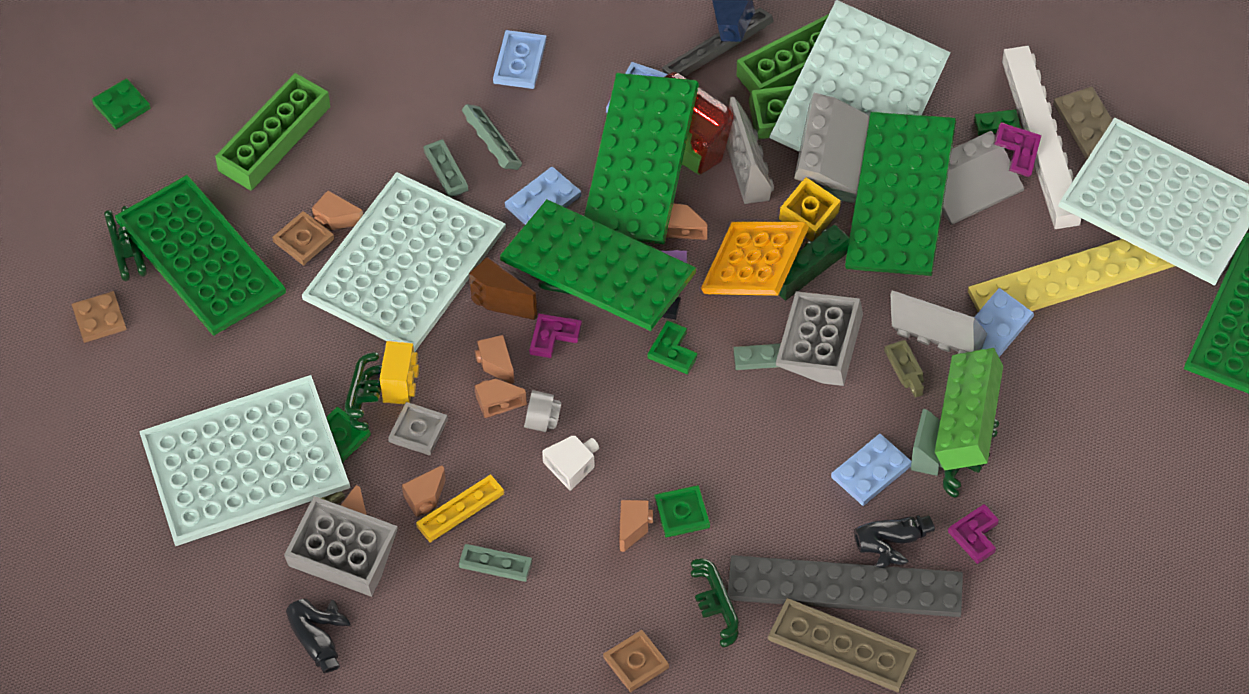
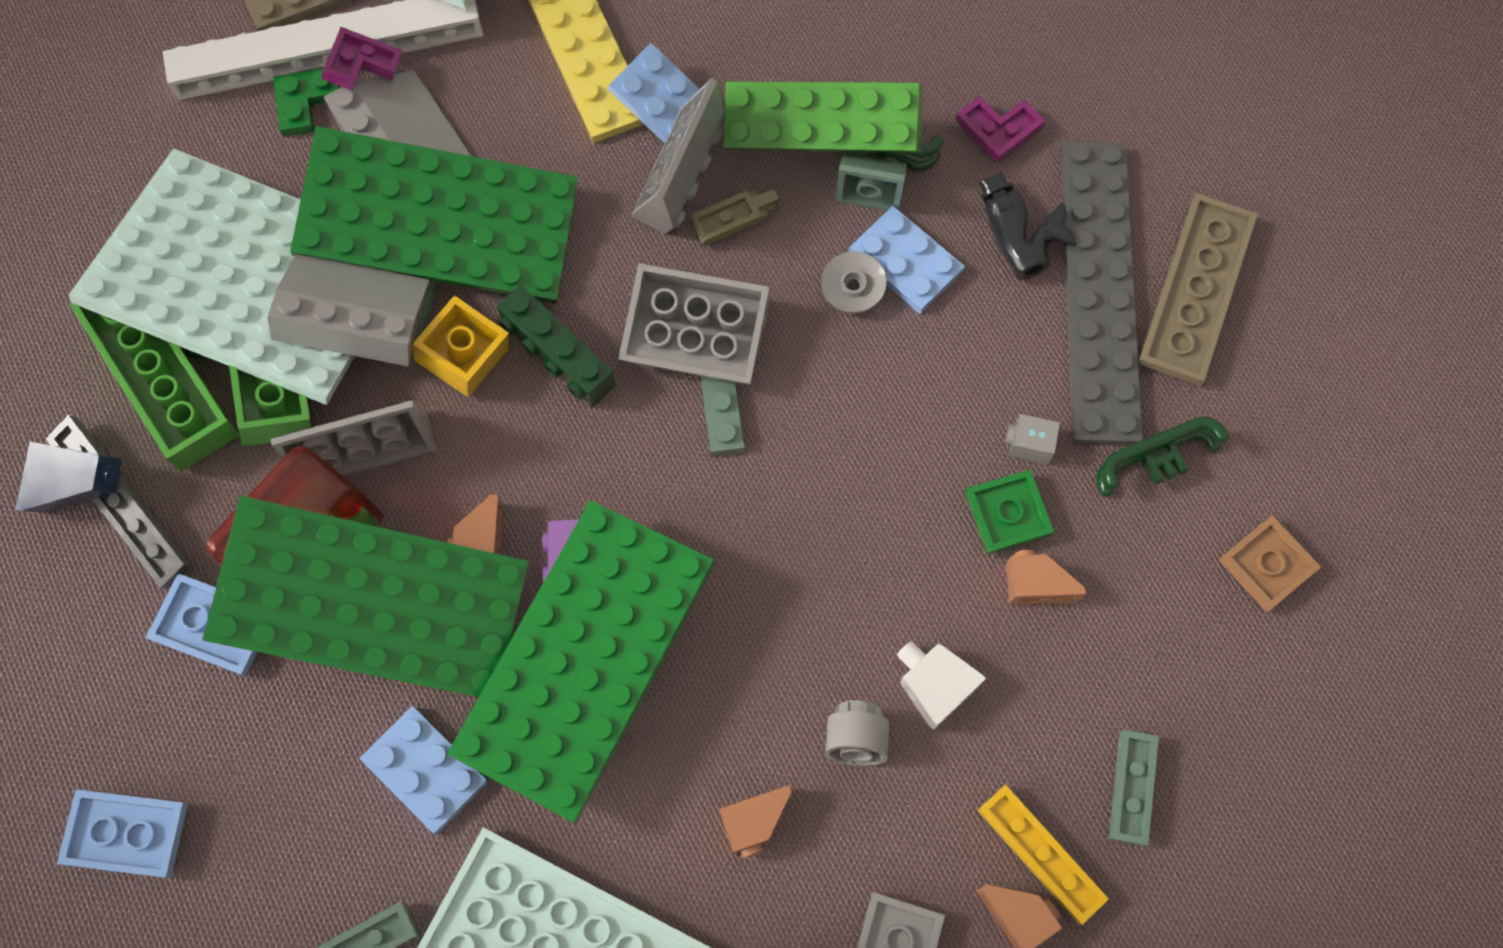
camera: 95 degrees left, 15 degrees up
sand green plate [462,104,522,170] -> none
reddish brown slope [469,257,537,320] -> none
nougat slope [475,379,527,418] -> none
magenta plate [529,314,582,358] -> none
green plate [648,320,697,375] -> none
light orange plate [701,222,809,295] -> none
none -> light grey dish [821,251,887,313]
none -> light grey brick [1005,414,1060,465]

